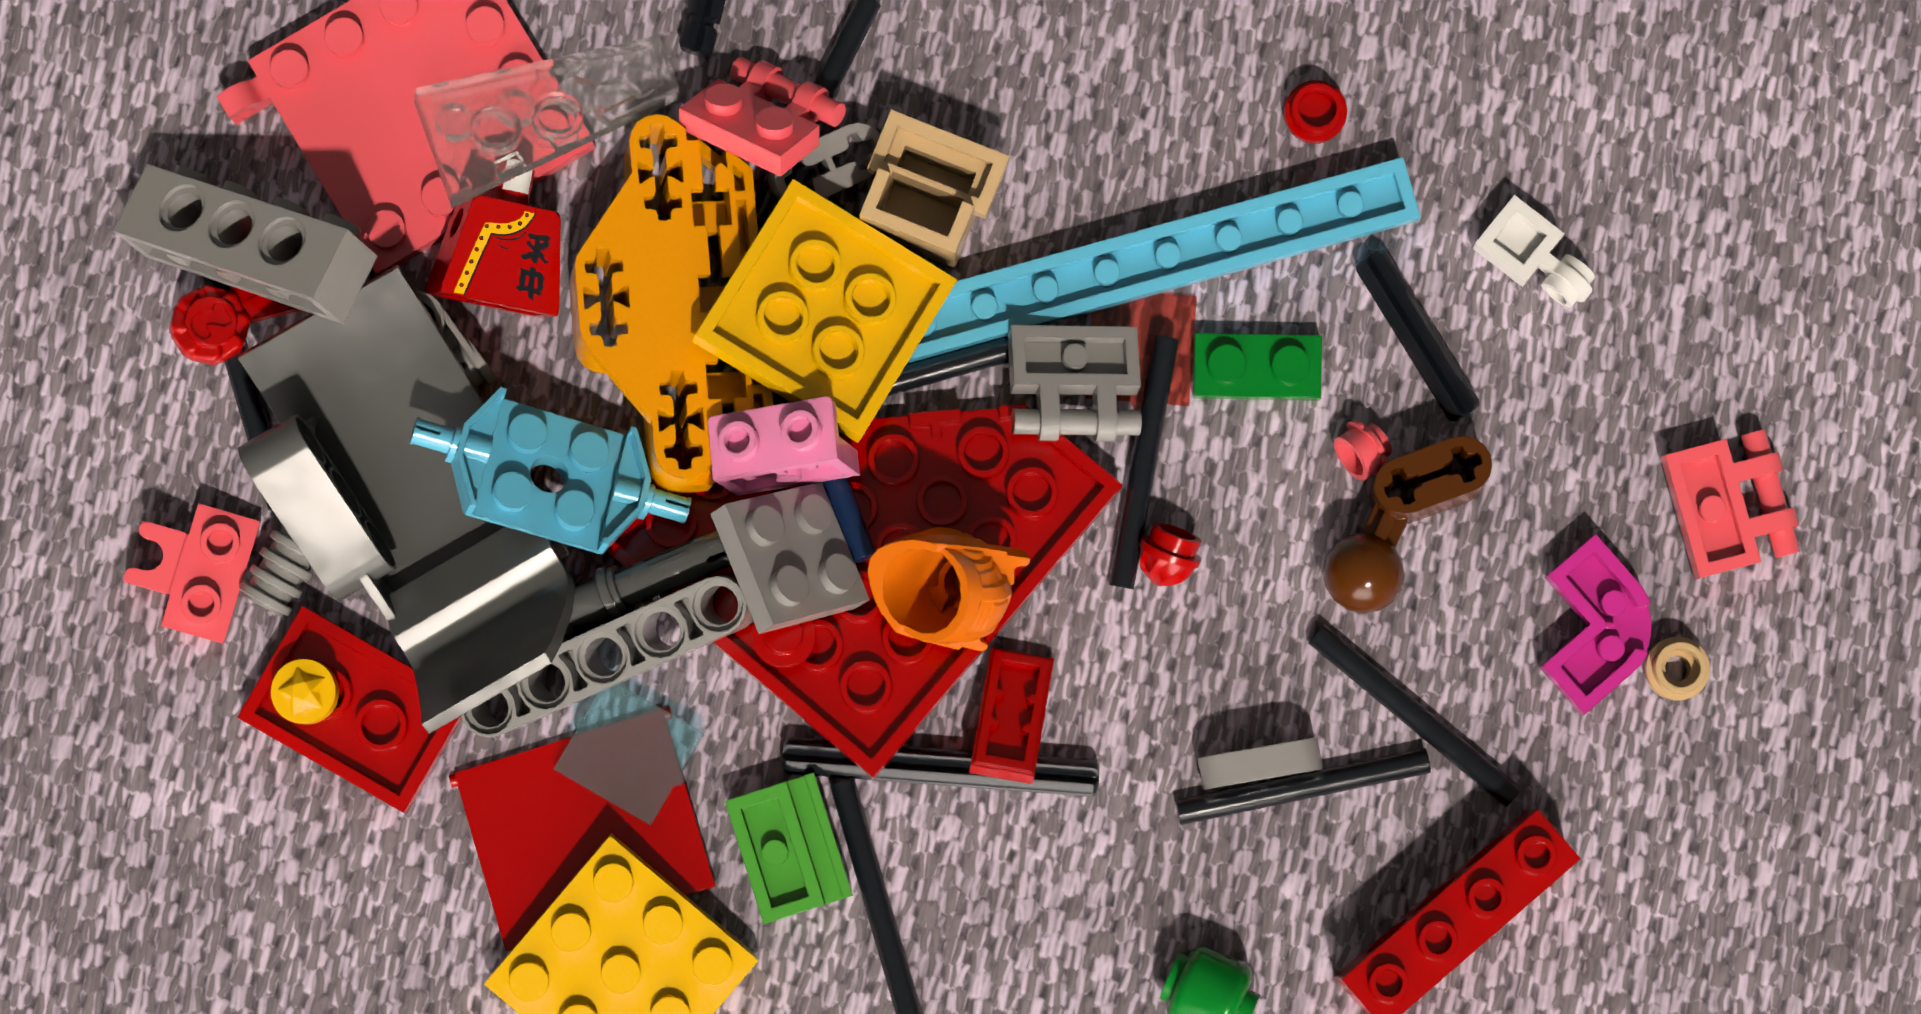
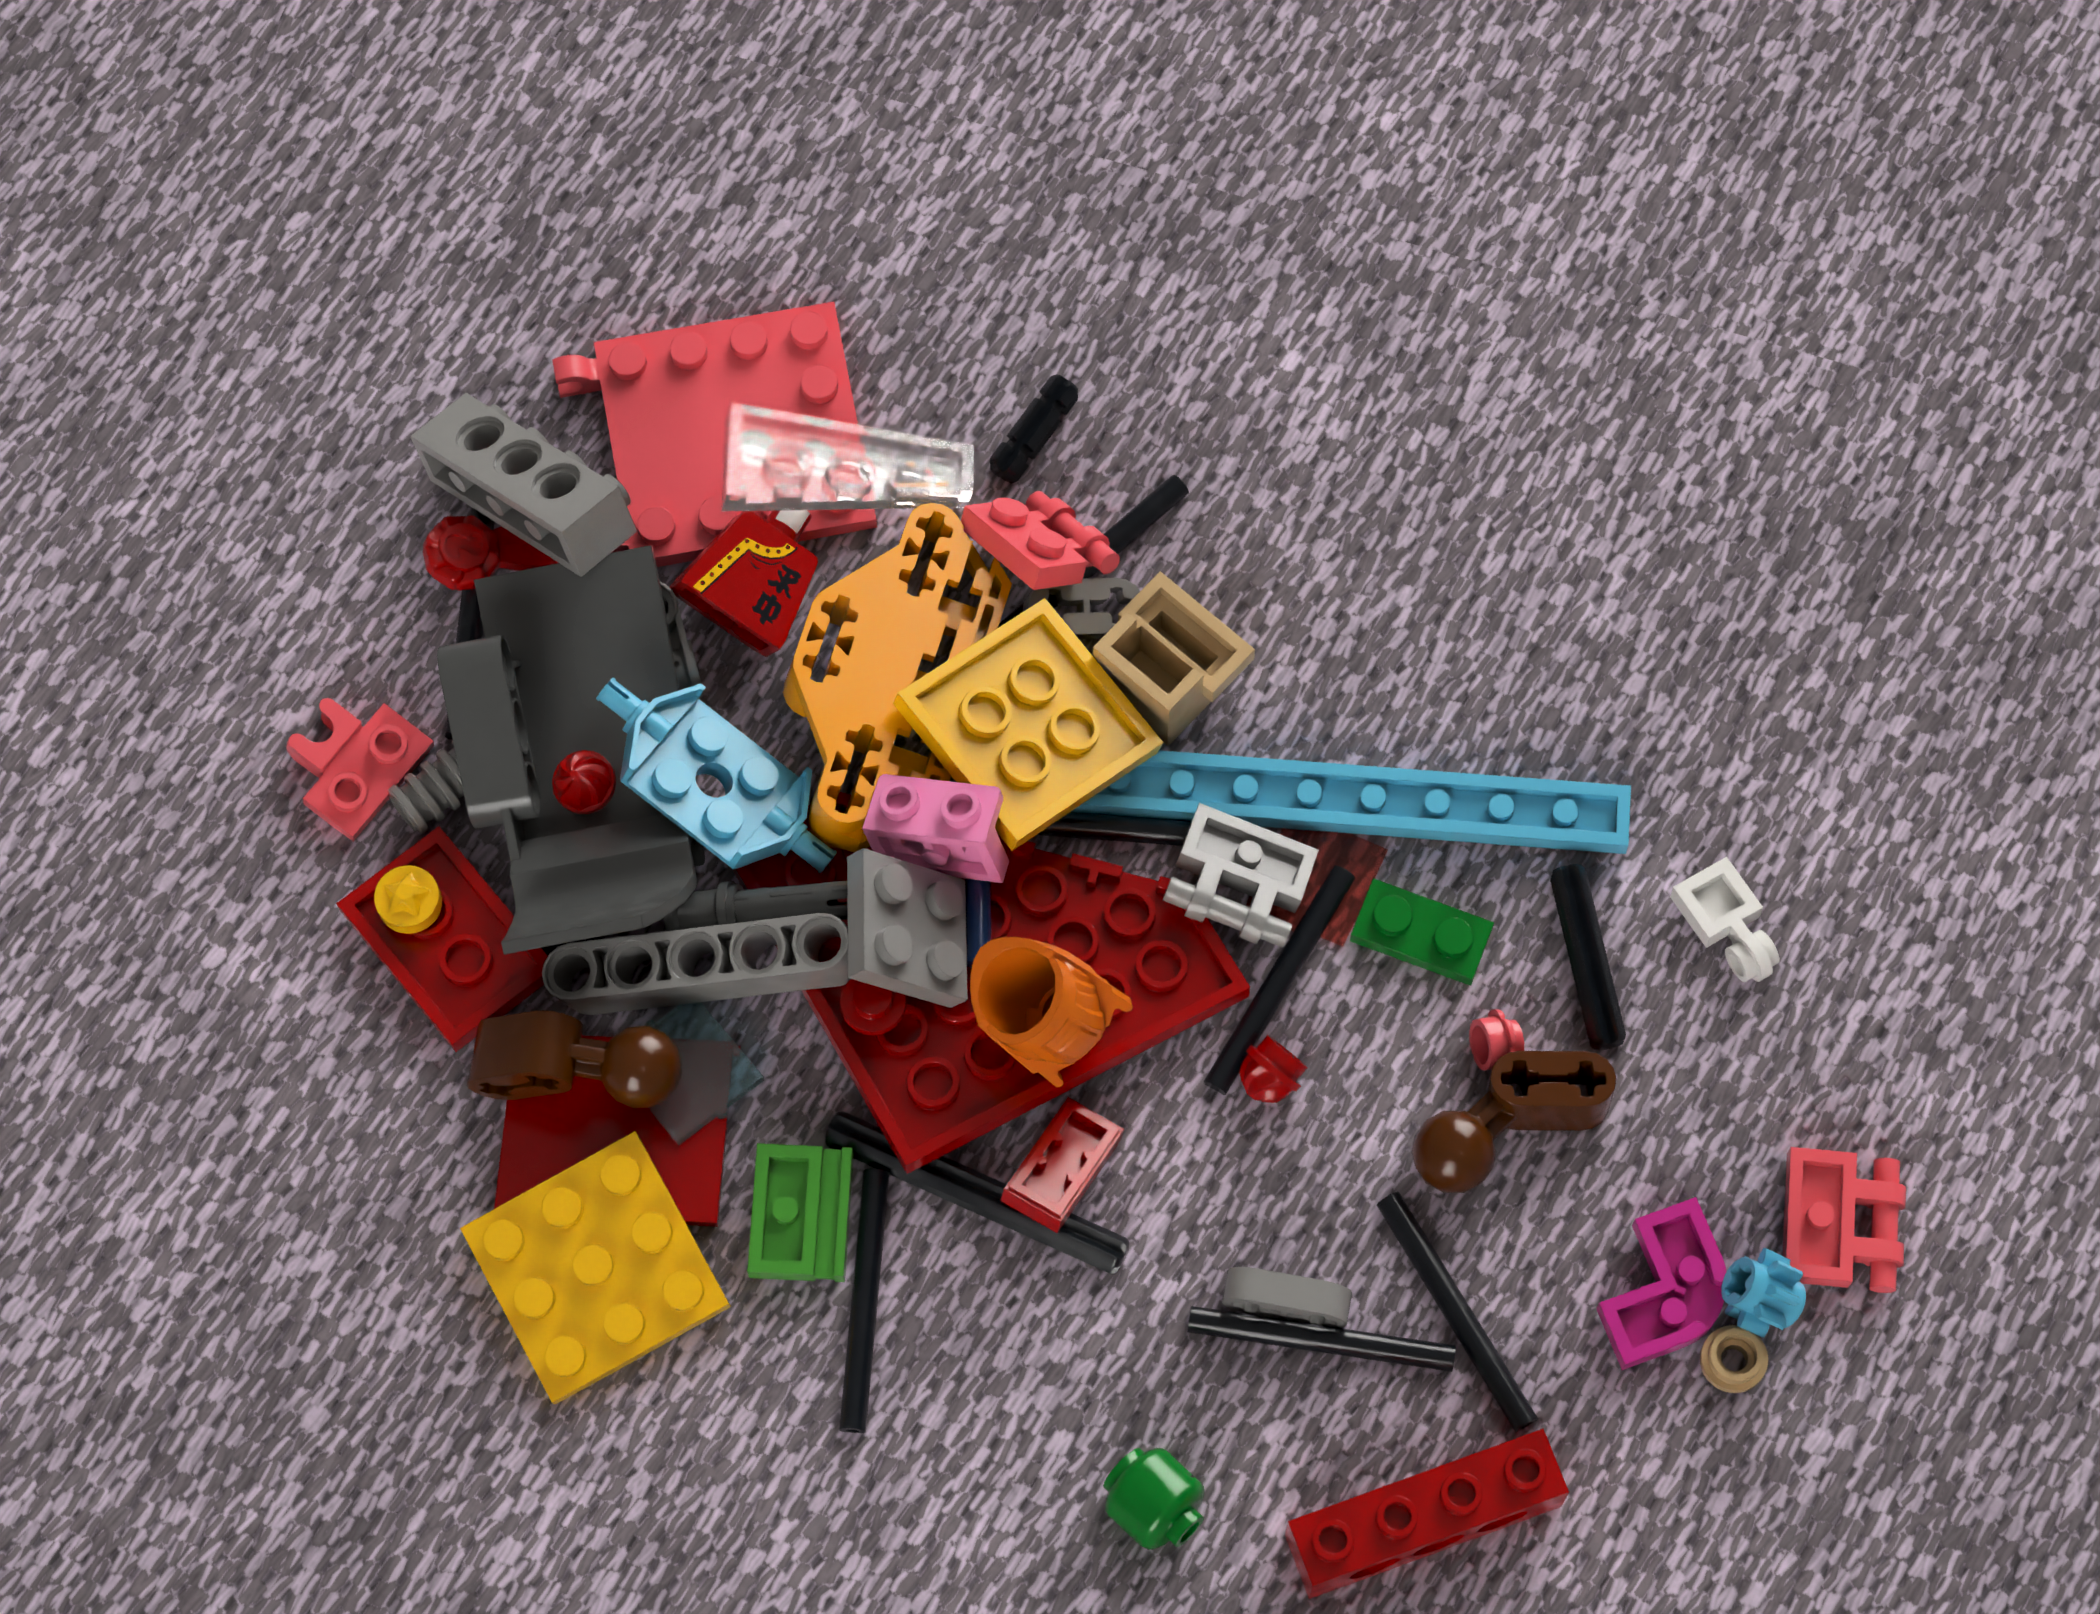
camera: 25 degrees right, 15 degrees down
red plate [1284,80,1347,144] -> none
none -> reddish brown beam [467,1010,682,1109]
none -> red plate [552,750,616,814]
none -> medium azure gear [1721,1248,1806,1338]

